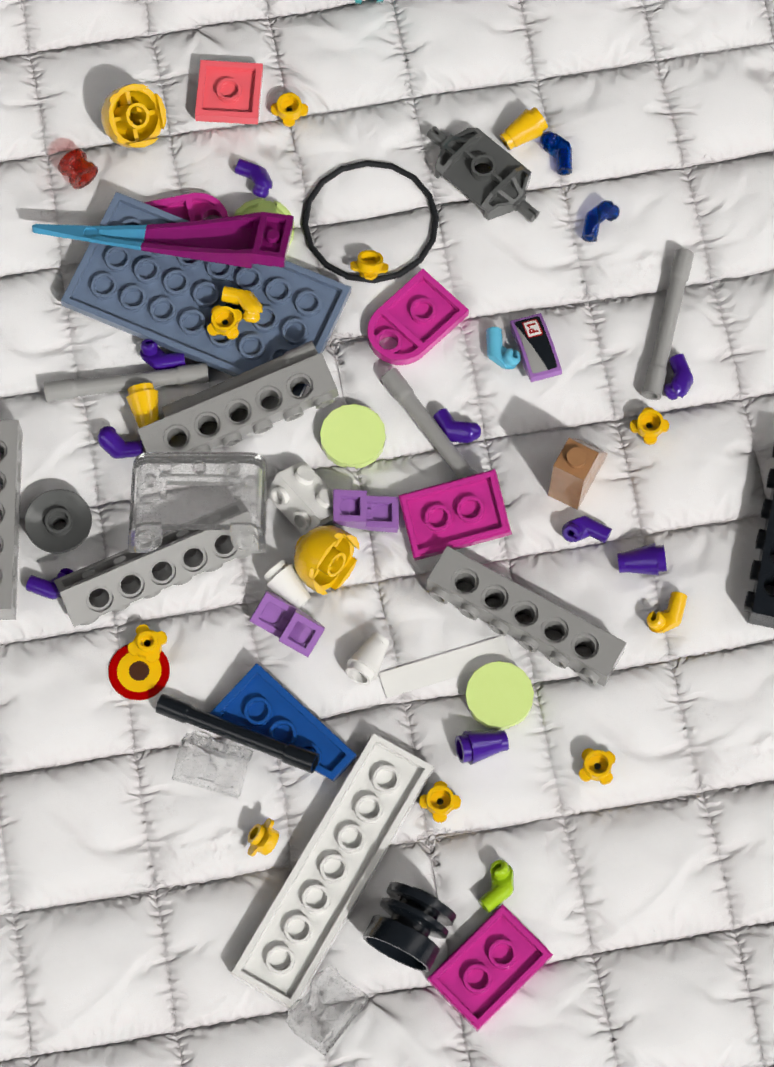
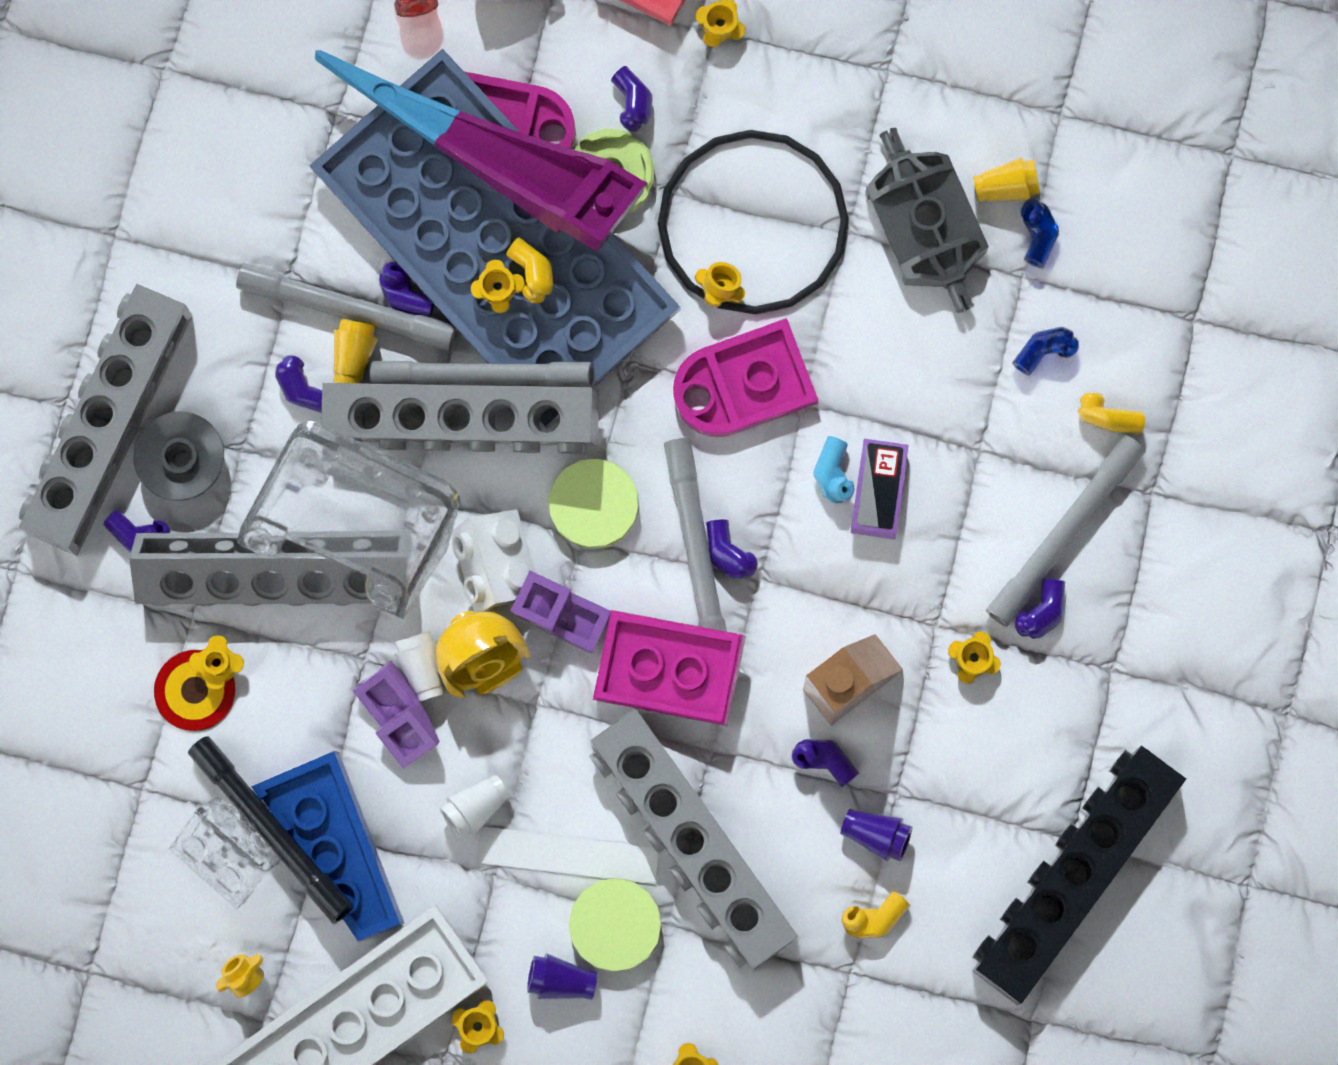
camera: 30 degrees right, 10 degrees up
none -> yellow arm [1078,393,1145,434]

